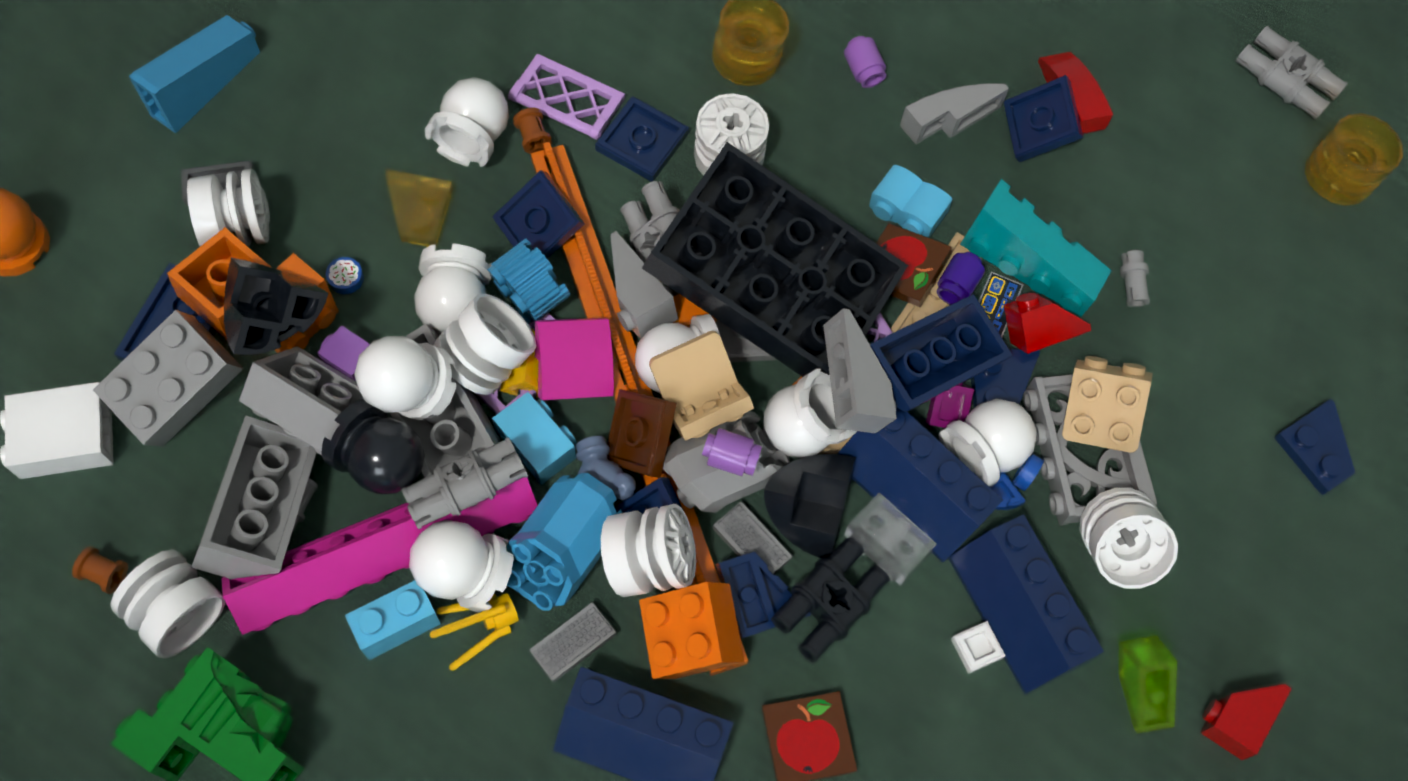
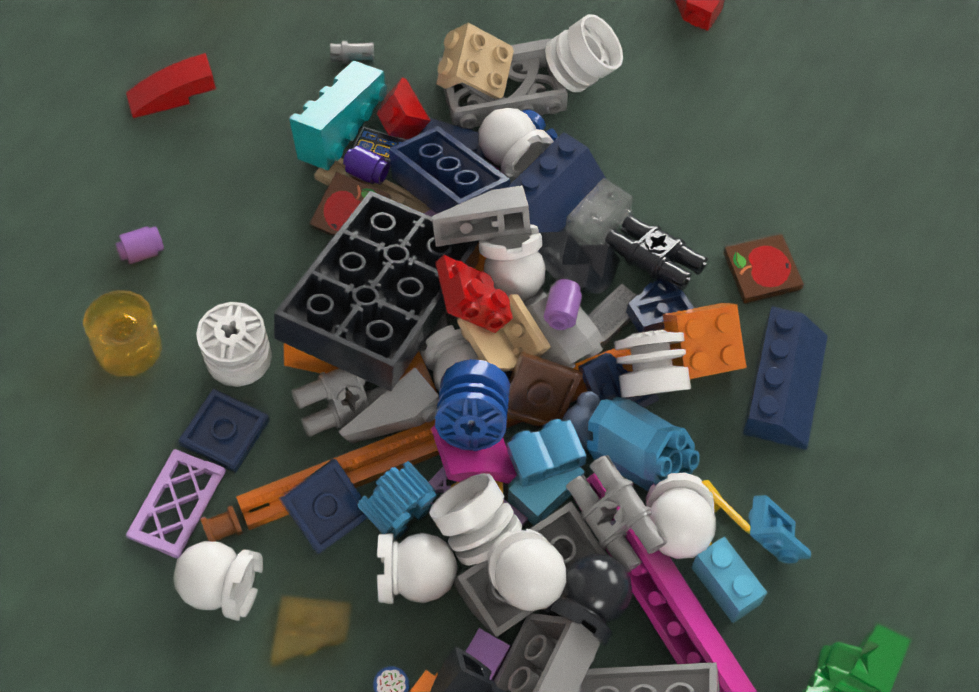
camera: 90 degrees left, 5 degrees down
light grey tile [529,602,616,683] -> none
medium azure brick [869,165,953,238] -> none
light grey slope [900,84,1009,145] -> none
dark blue slope [948,514,1104,695] -> none
white tile [951,621,1005,674] -> none
dark blue tile [1004,75,1084,162] -> none
clear neon green slope [1118,635,1177,734] -> none
none -> red plate [435,255,513,333]
none -> blue wheel [435,359,510,451]
none -> dark azure brick [507,419,586,487]
none -> dark azure bracket [749,495,811,564]

